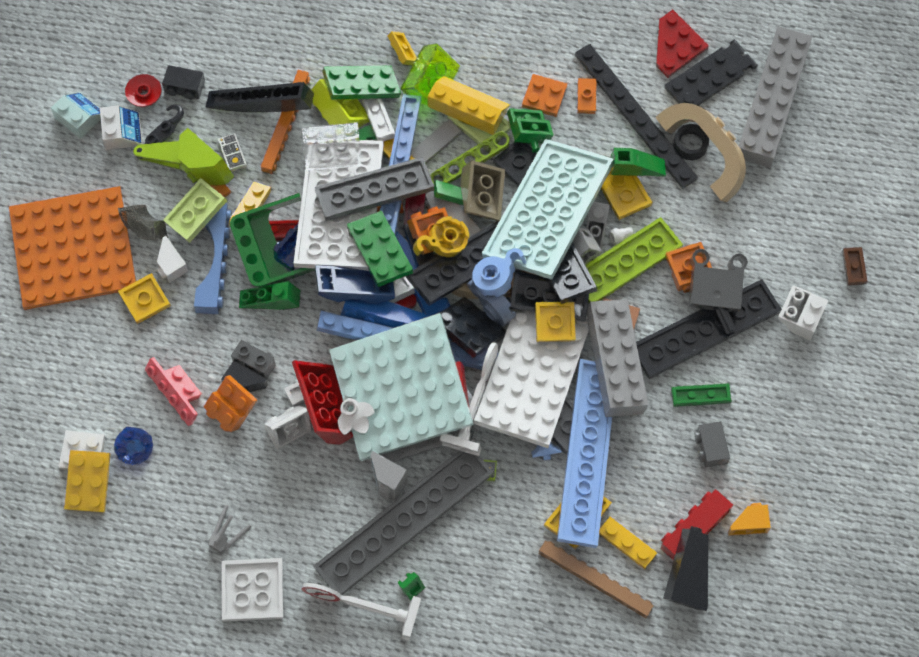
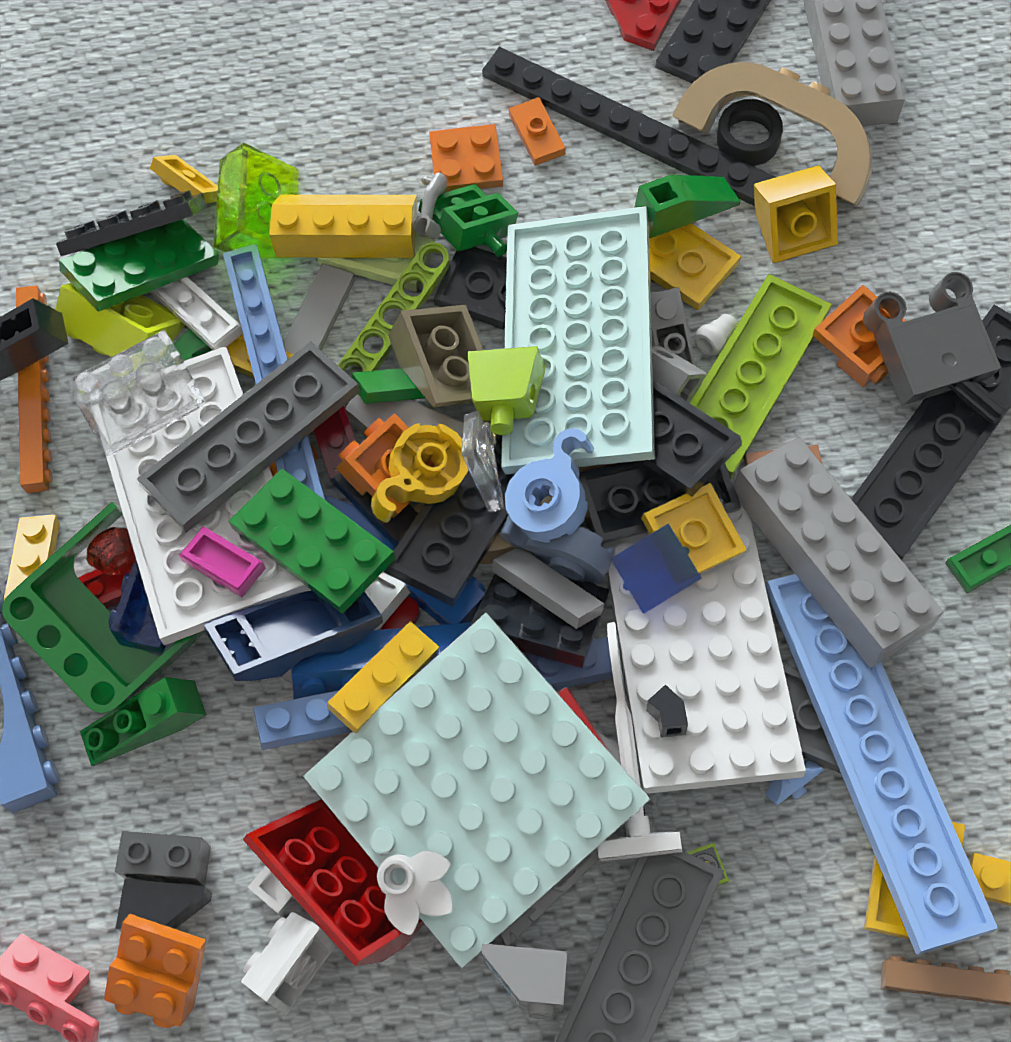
camera: 20 degrees left, 0 degrees up
none -> black plate [56,190,207,257]
none -> clear red cone [86,527,136,575]
none -> dark pink tile [179,526,266,598]
none -> yellow plate [327,621,439,734]
none -> light grey piece [413,173,448,239]
none -> clear wing [461,411,504,513]
none -> lime torso [468,346,545,435]
none -> light grey tile [491,548,604,629]
none -> clear blue piece [611,523,702,614]
none -> black piece [646,684,688,738]
none -> yellow slope [753,165,838,263]

